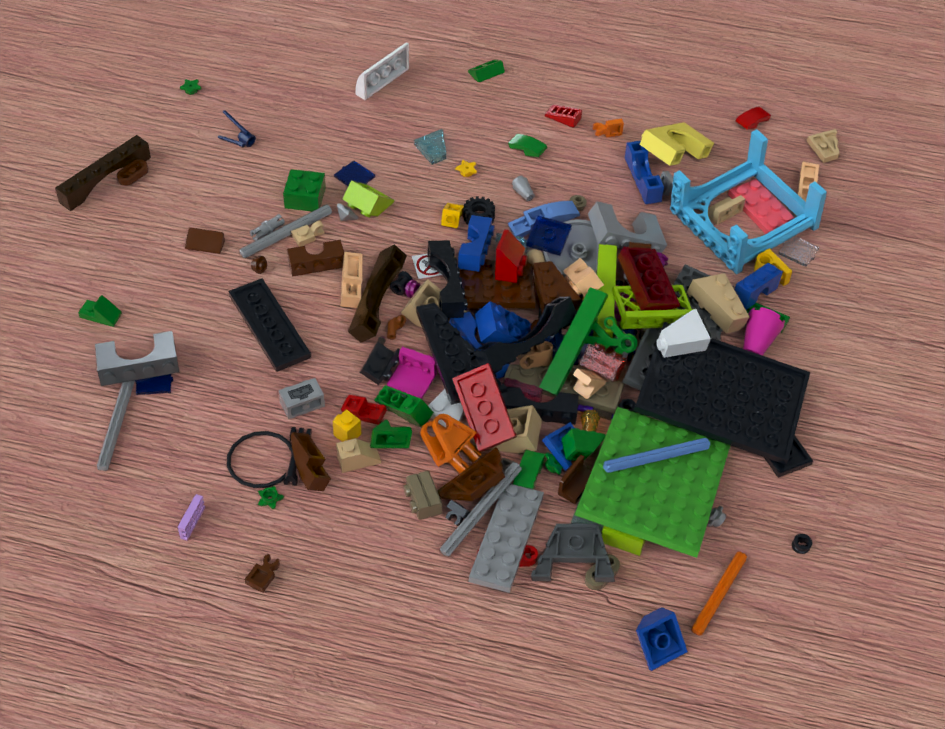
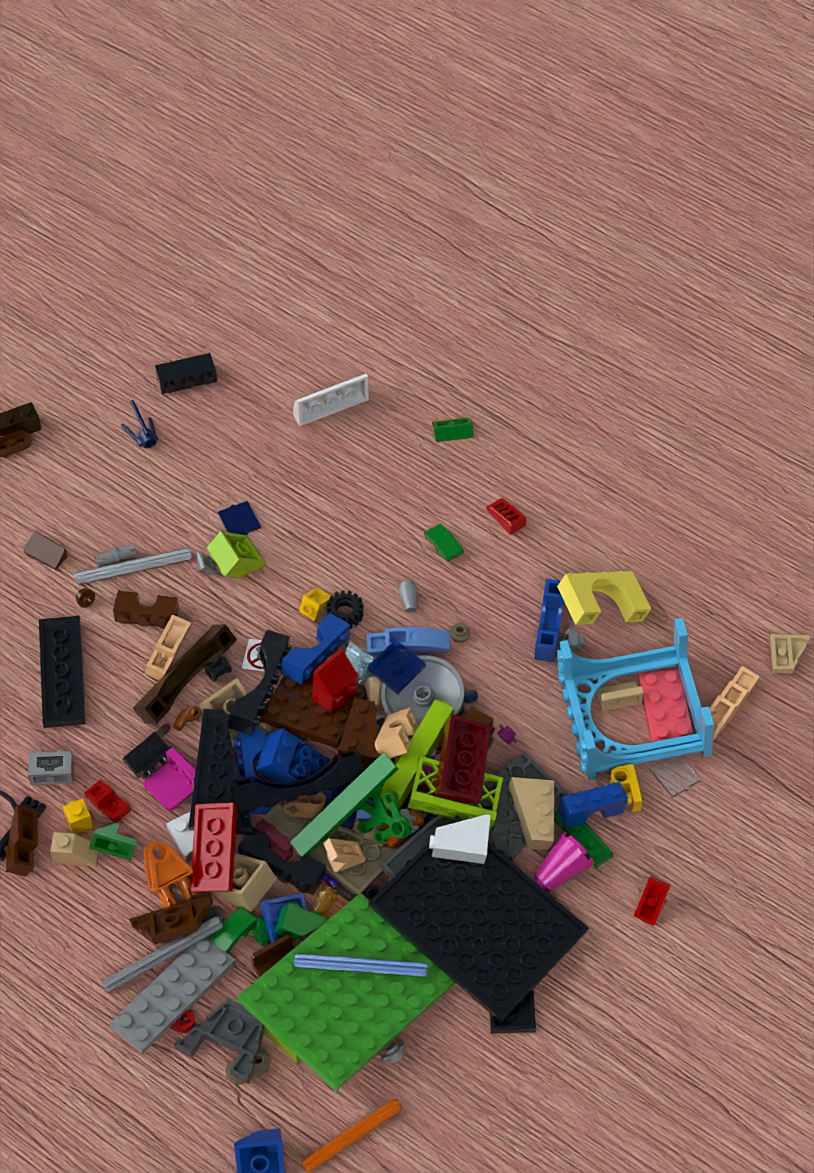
camera: 25 degrees right, 5 degrees up
green plate [180,79,201,95] -> none
green brick [283,169,326,212] -> none
tan plate [291,221,324,247] -> none
green slope [374,385,434,427] -> none
dark tan brick [403,471,442,520] -> none
magenta plate [405,280,421,298] -> none
clear light blue wing [414,129,446,165] -> none
black tile [446,500,471,526] -> none
yellow plate [455,160,477,177] -> none
clear red brick [579,342,626,382] -> none
light grey arch [588,201,667,253] -> none
orange plate [593,118,624,138] -> none
red slope [735,106,771,130] -> none
black bush [791,533,813,554] -> none
none -> black brick [155,353,217,394]
none -> red slope [634,876,671,926]

